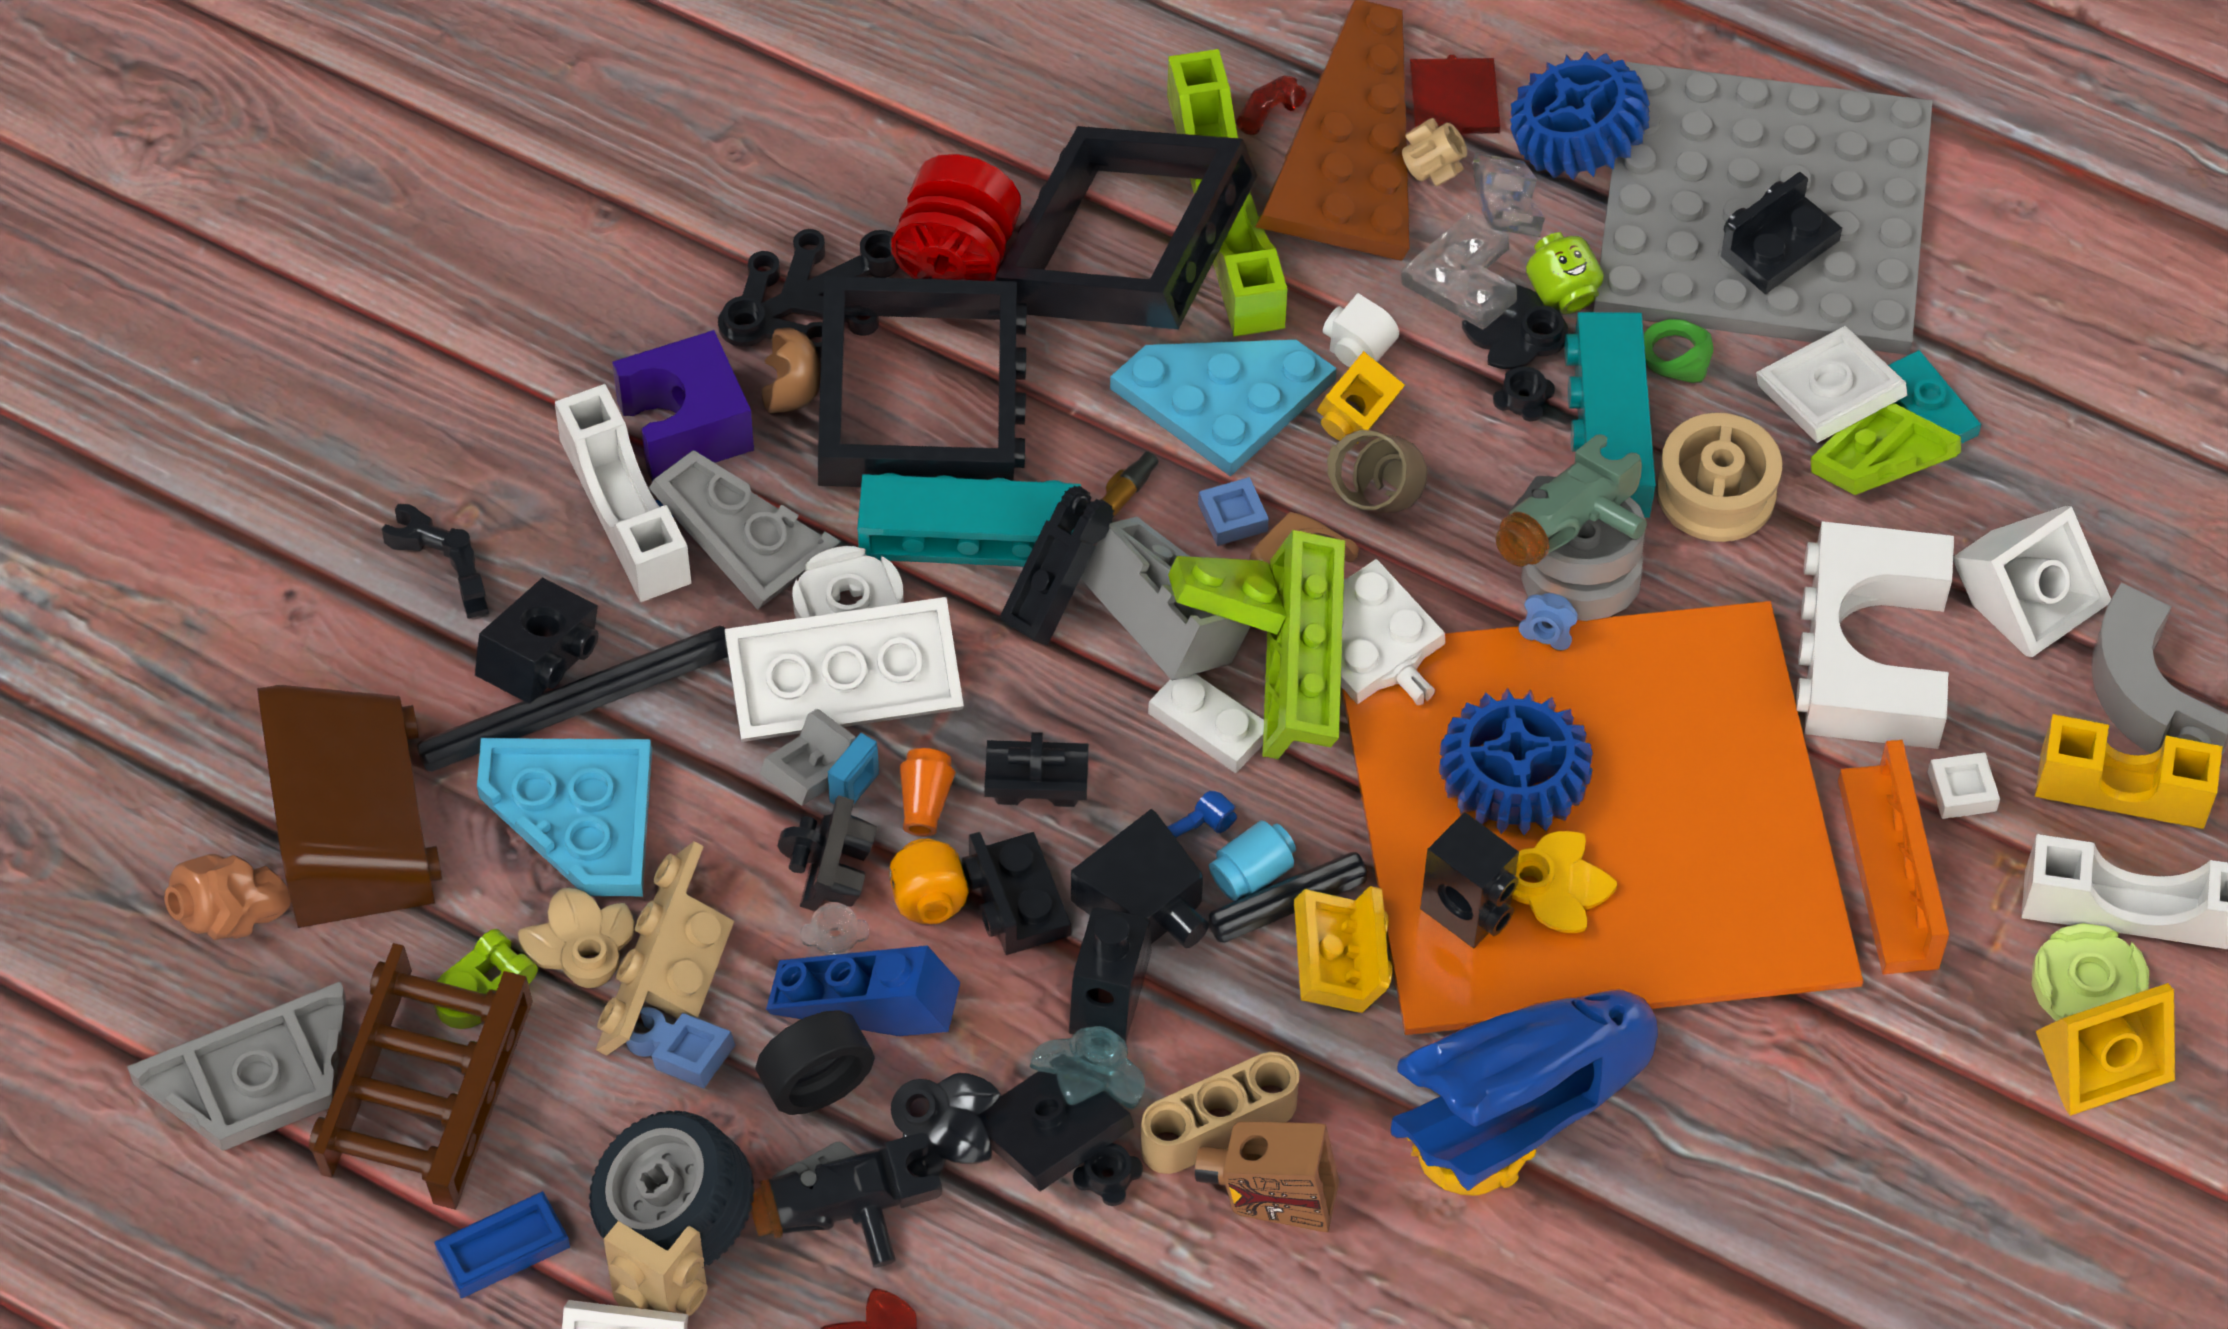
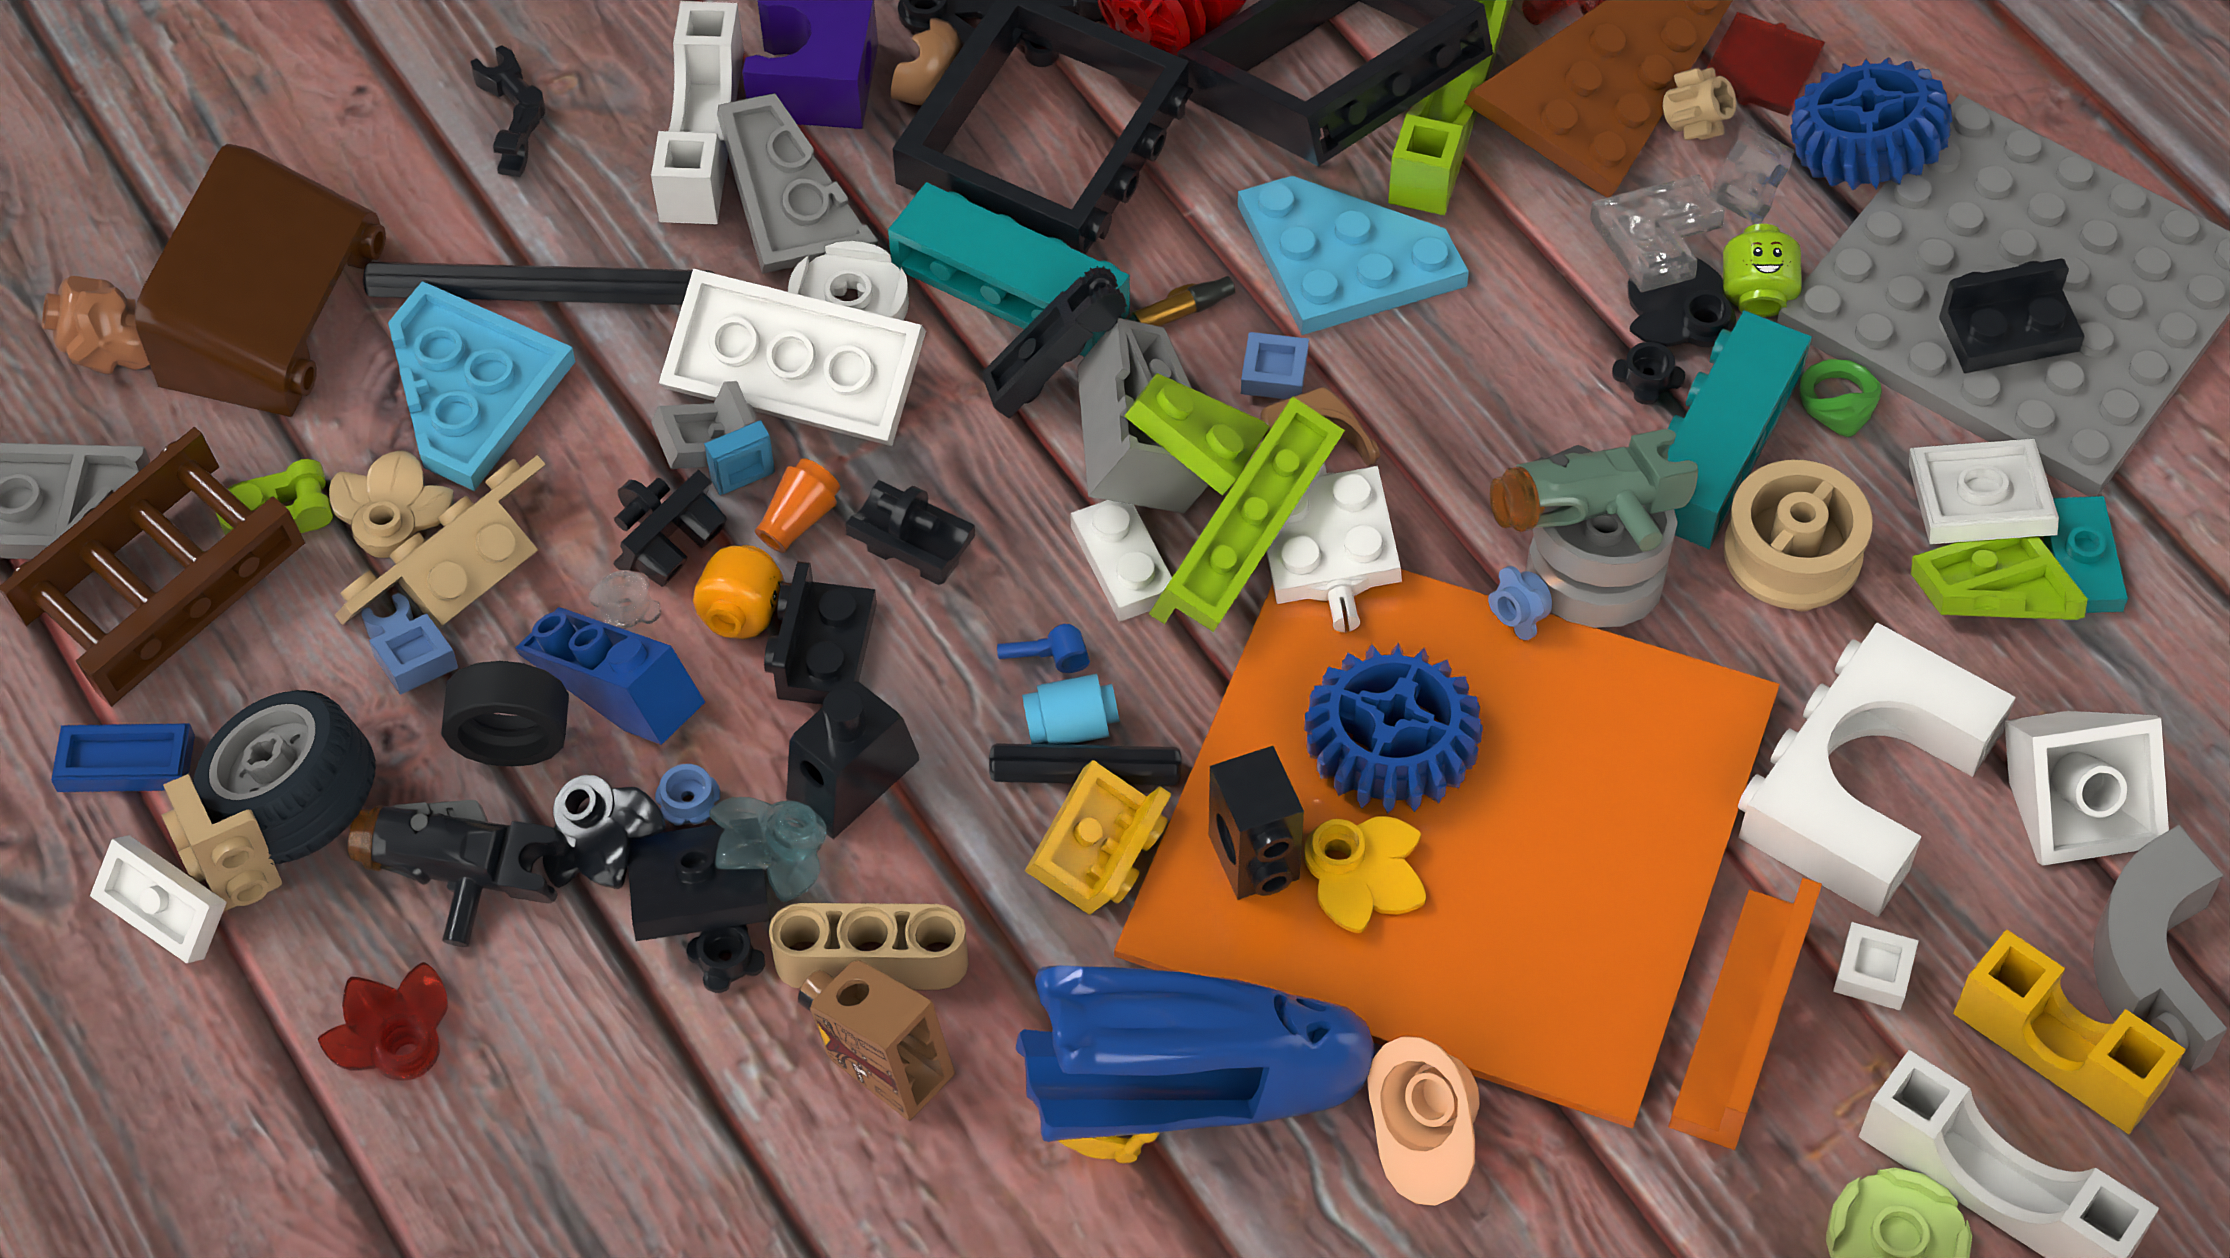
camera: 30 degrees right, 0 degrees up
black brick [474,577,598,704] -> none
black torso [1071,808,1209,948] -> none
yellow brick [1316,351,1405,444] -> none
white plate [1323,293,1399,367] -> none
dark tan helmet [1327,430,1427,513] -> none
none -> medium blue plate [655,764,720,826]
none -> light nougat piece [1367,1036,1480,1206]

